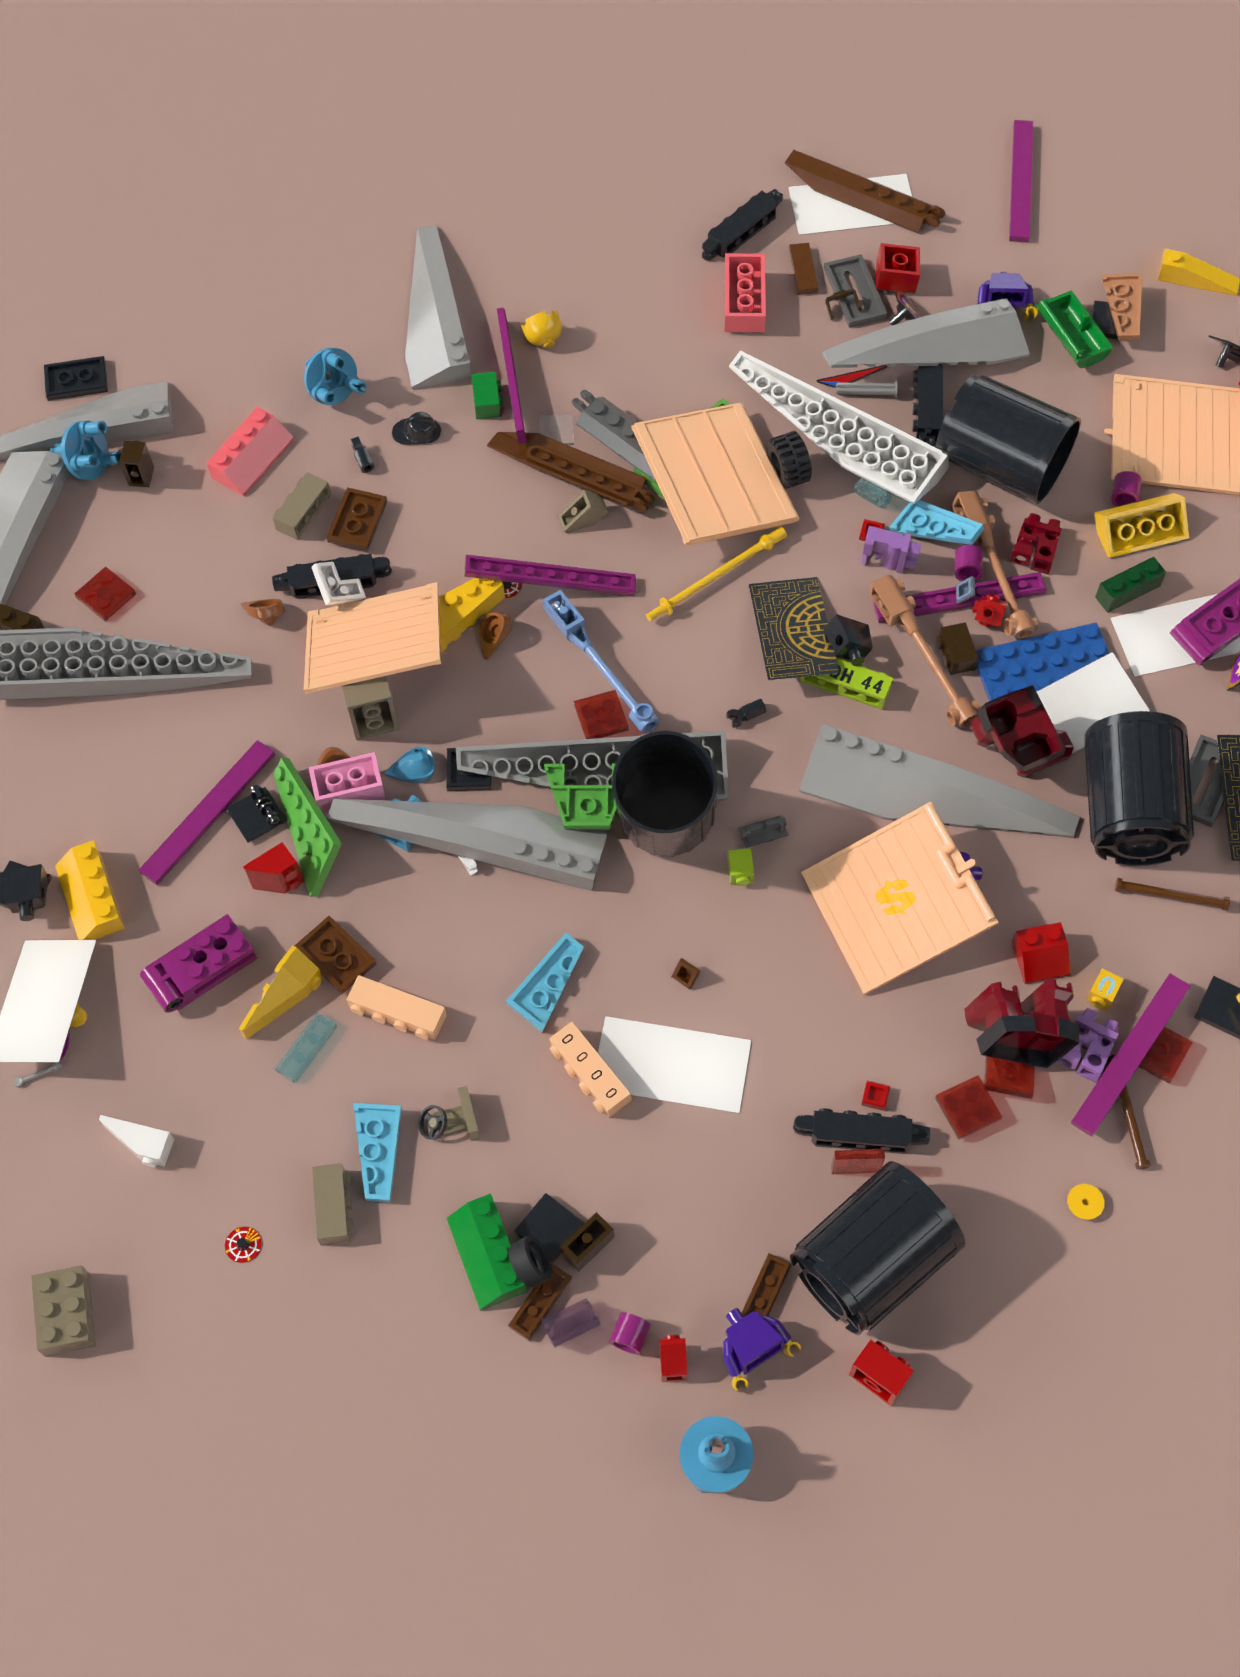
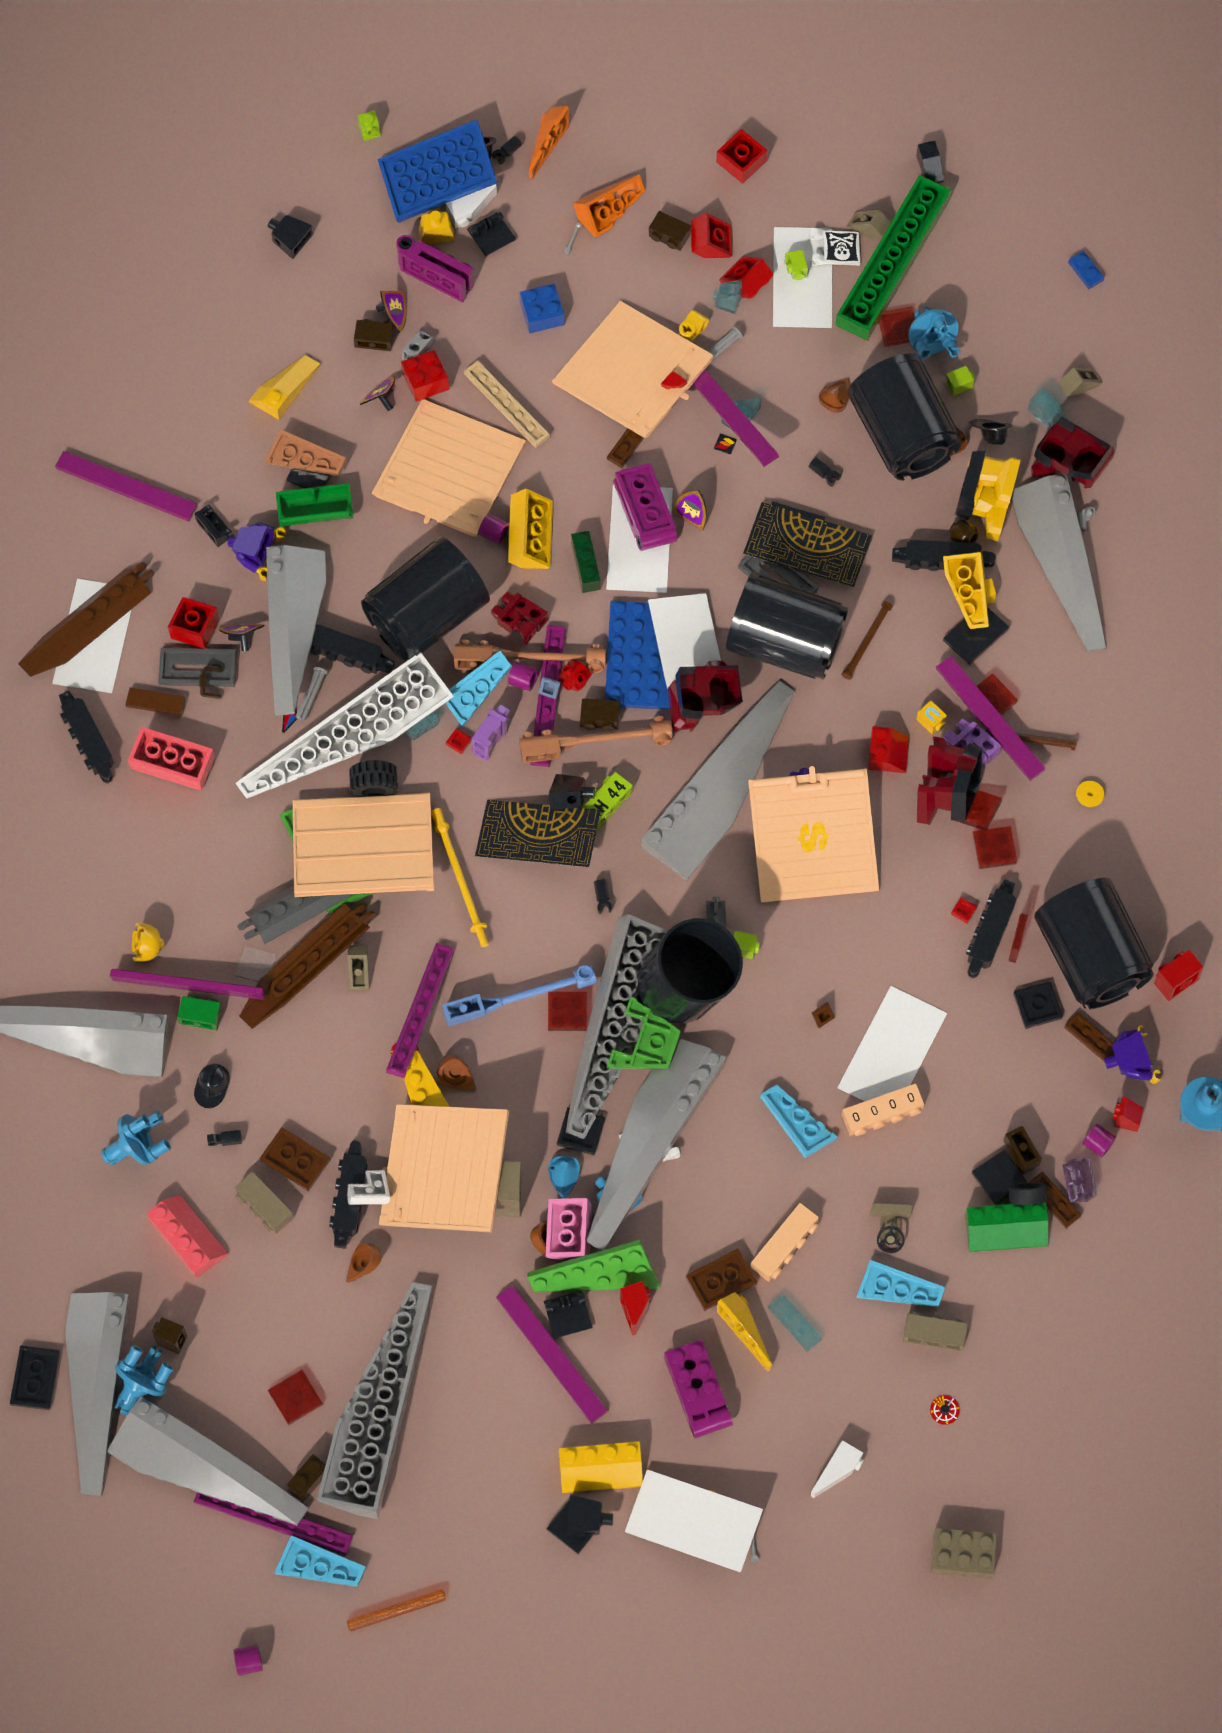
camera: 75 degrees left, 5 degrees up
none -> black hinge [194,505,234,547]
none -> black tile [1013,982,1063,1029]

